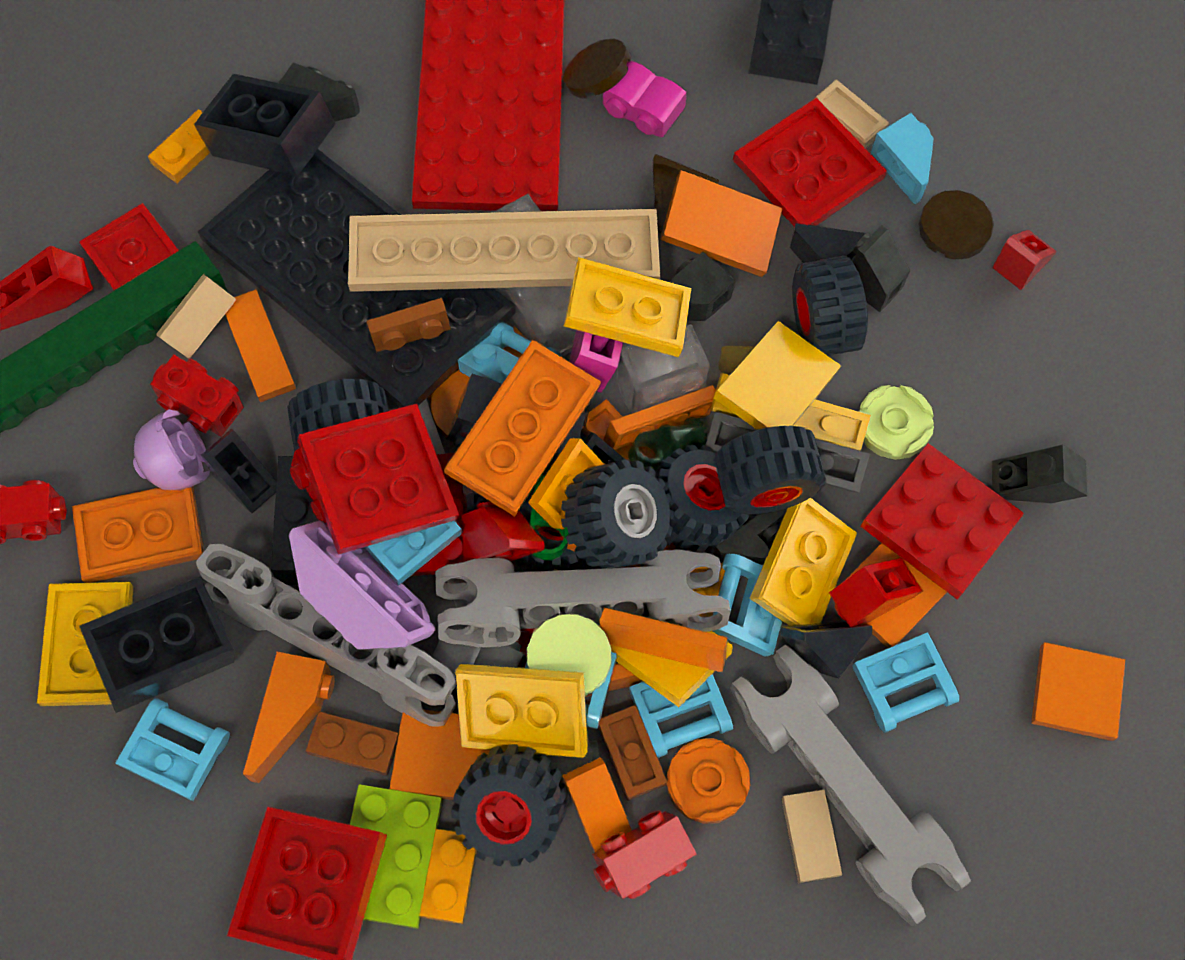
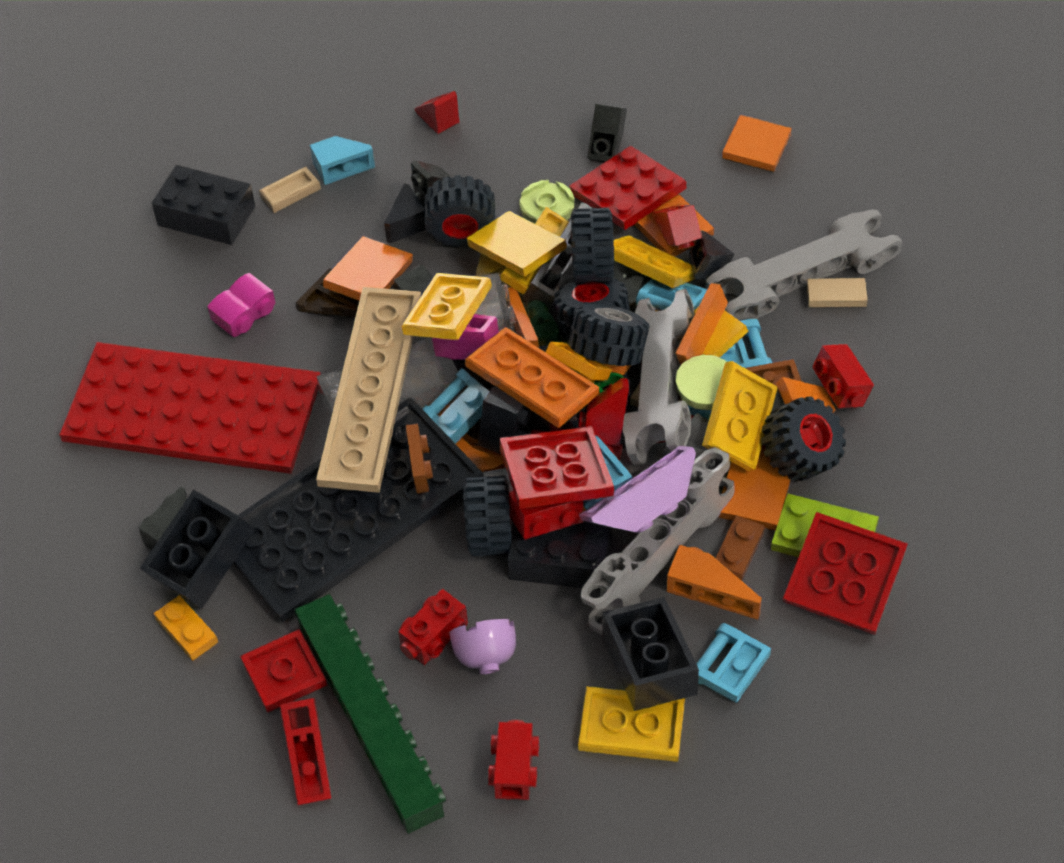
camera: 75 degrees left, 15 degrees down
orange tile [72,486,204,583] -> none
tan tile [156,274,236,358] -> none
black slope [201,429,276,513] -> none
orange tile [225,289,296,403] -> none
light orange plate [419,829,477,924] -> none
dark brown tile [563,38,631,98] -> none
orange tile [666,738,750,824] -> none
red plate [733,97,887,227] -> none
medium azure plate [852,632,959,733] -> none
dark brown tile [918,190,994,260] -> none

